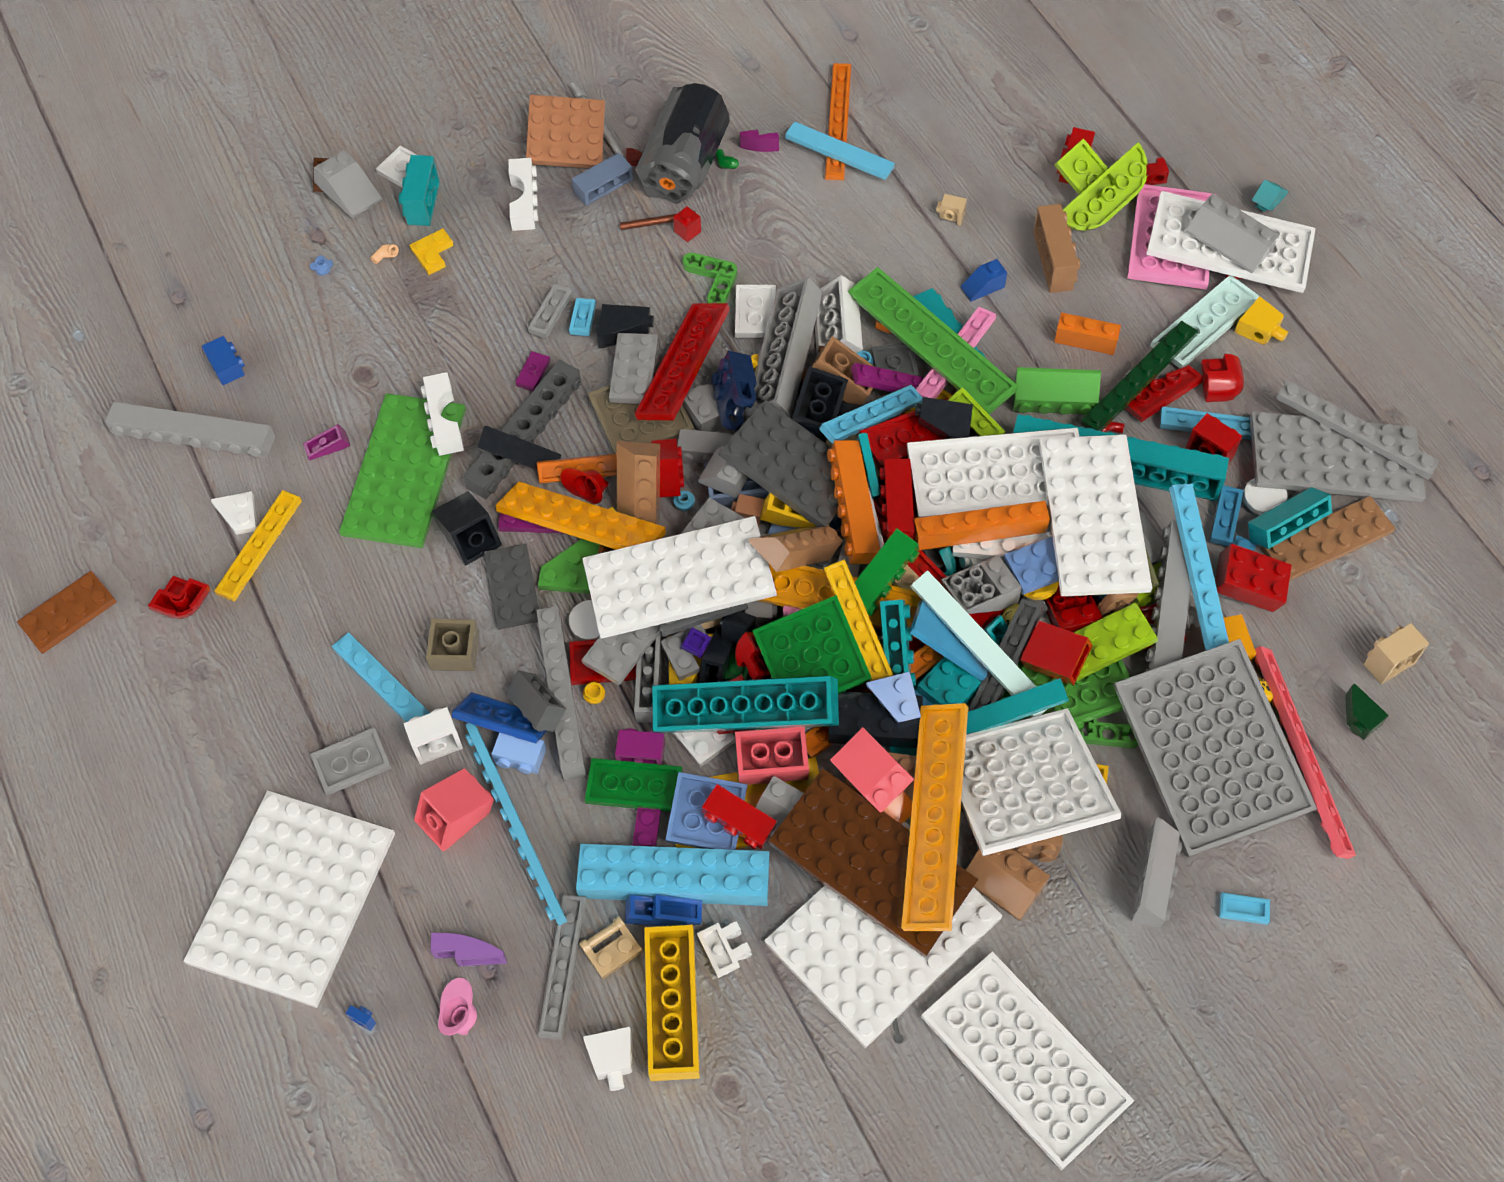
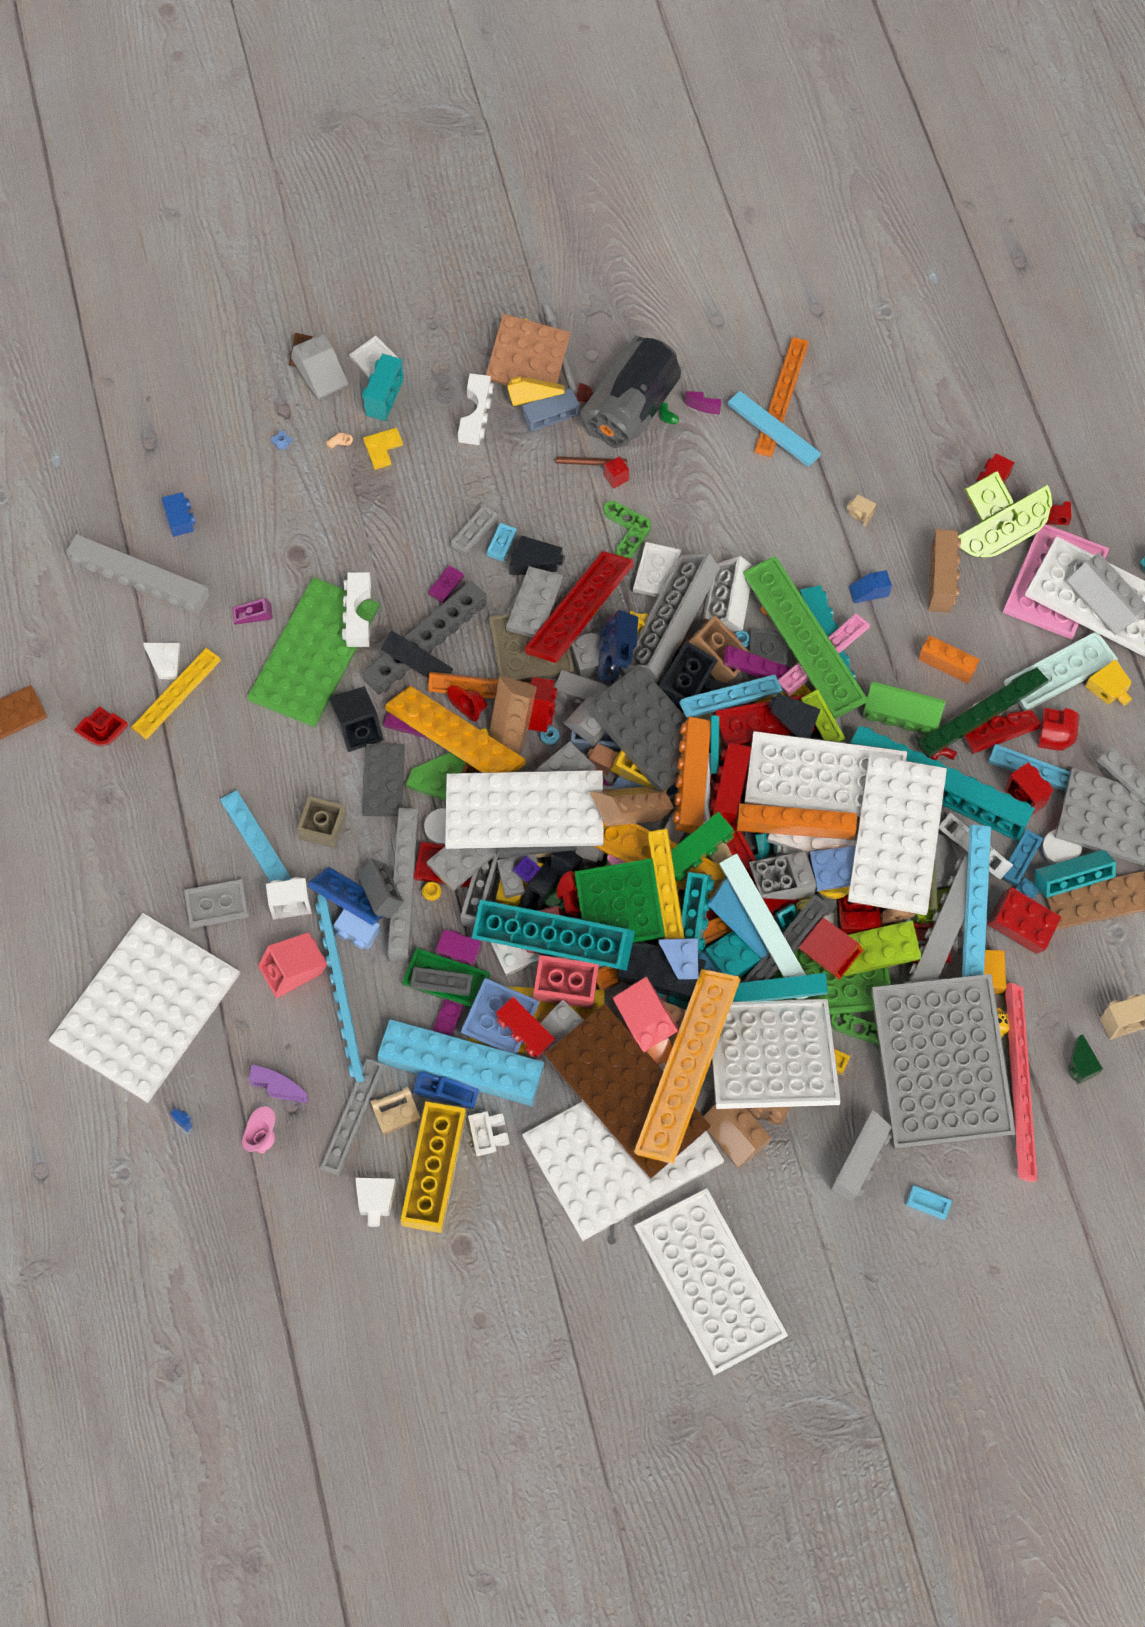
camera: 10 degrees right, 5 degrees up
none -> dark grey plate [410,967,473,996]
none -> yellow slope [507,376,566,406]
none -> white arch [939,813,1013,880]

